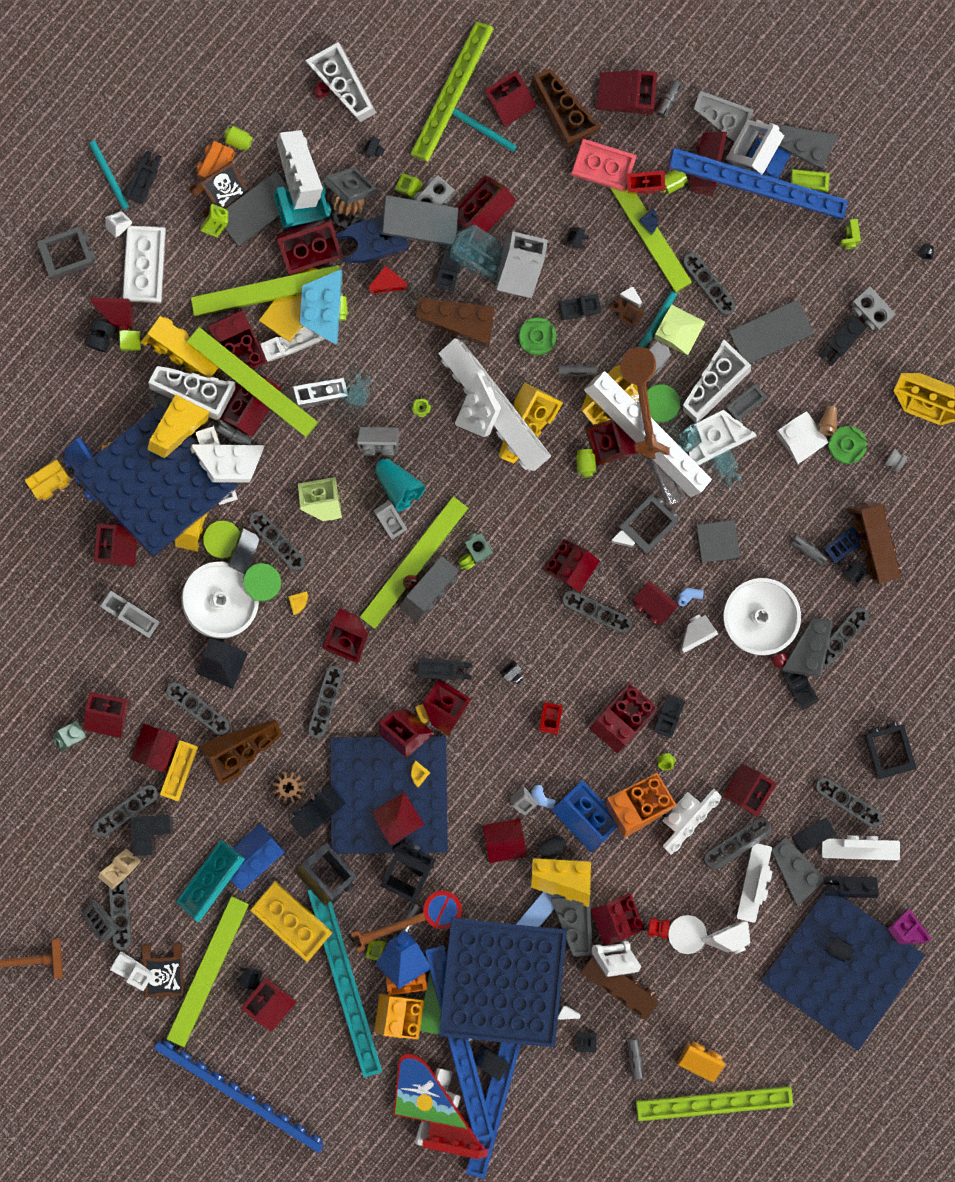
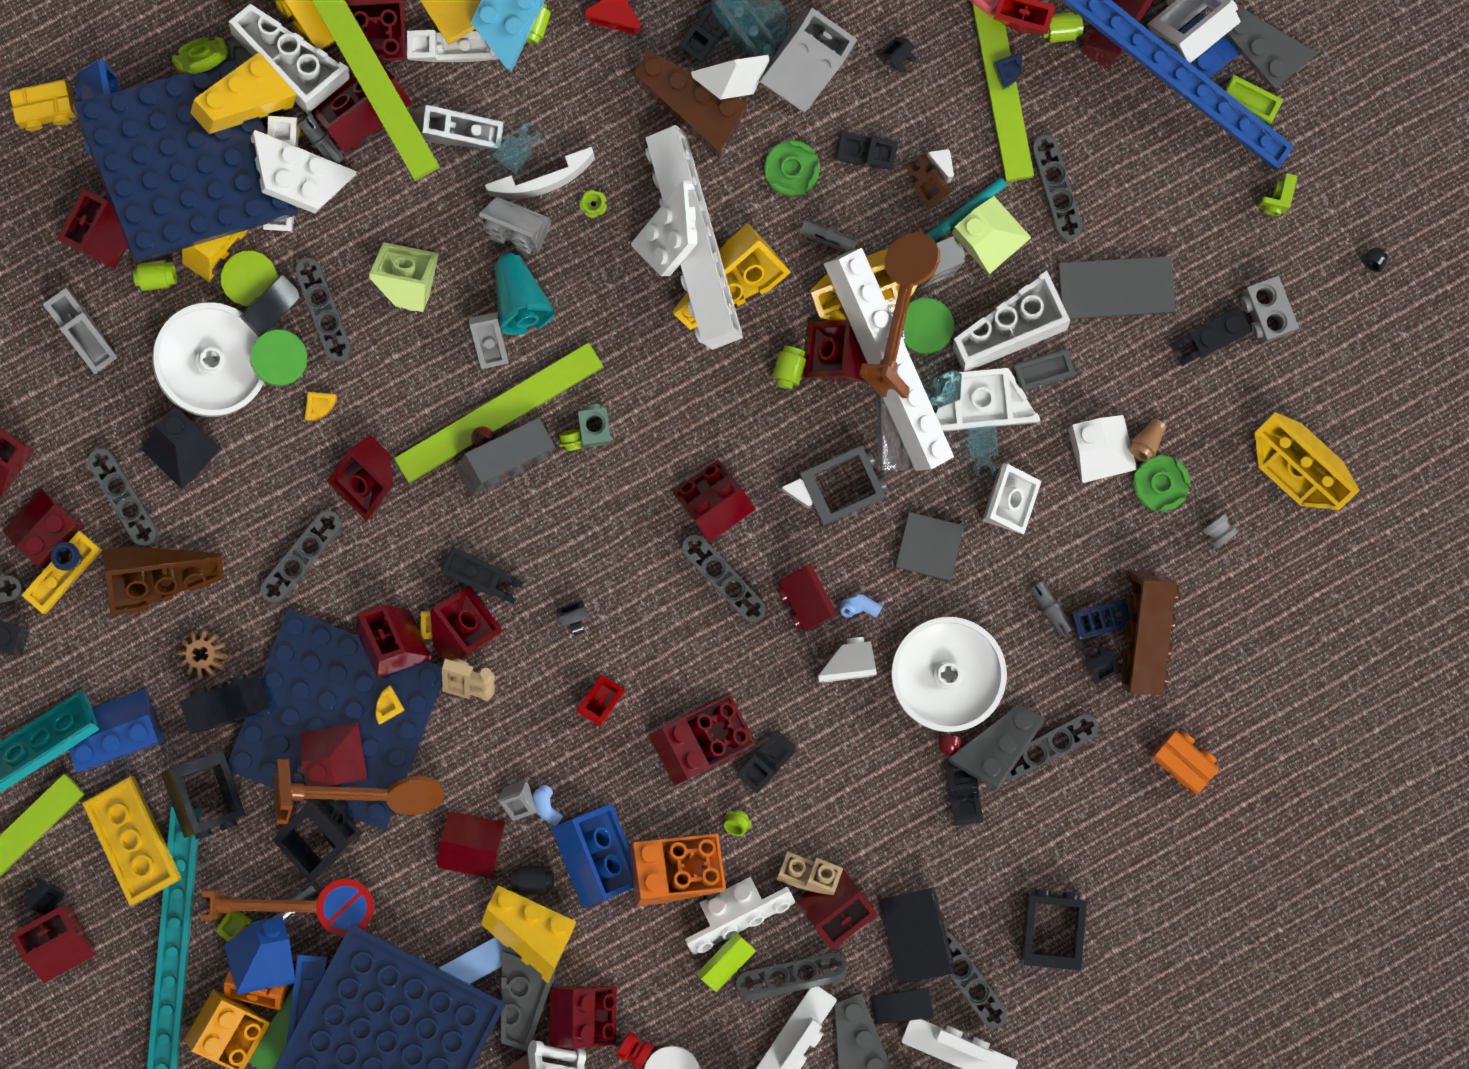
camera: 15 degrees right, 0 degrees up
none -> dark blue cone [51,542,82,571]
none -> lime brick [133,260,177,291]
none -> lime tile [172,37,228,74]
none -> dark orange piece [273,759,444,824]
none -> tan plate [442,659,495,701]
none -> white slope [485,147,595,199]
none -> white slope [691,55,769,100]
none -> lime tile [697,932,756,993]
none -> tan slope [776,851,843,895]
none -> black tile [879,887,956,984]
none -> white slope [982,463,1041,534]
none -> orange brick [1150,730,1219,795]

